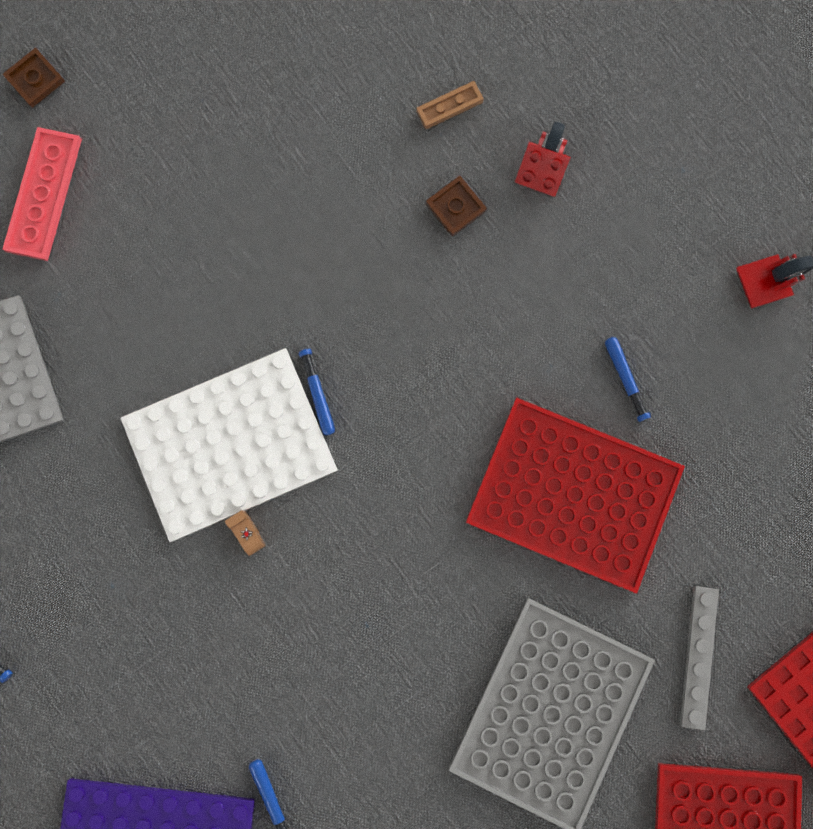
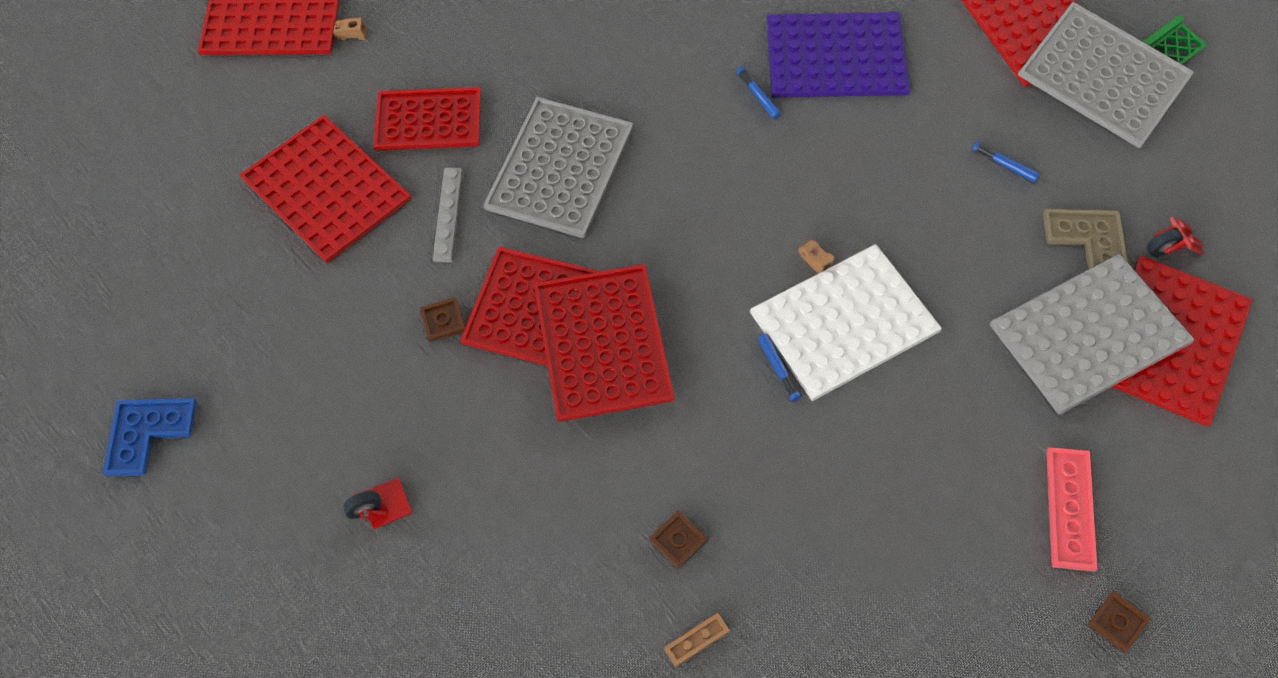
camera: 175 degrees right, 20 degrees down
red plate [515,121,571,197] -> none
blue piece [605,337,651,422] -> none
none -> reddish brown plate [419,297,465,343]
none -> red plate [534,264,675,423]

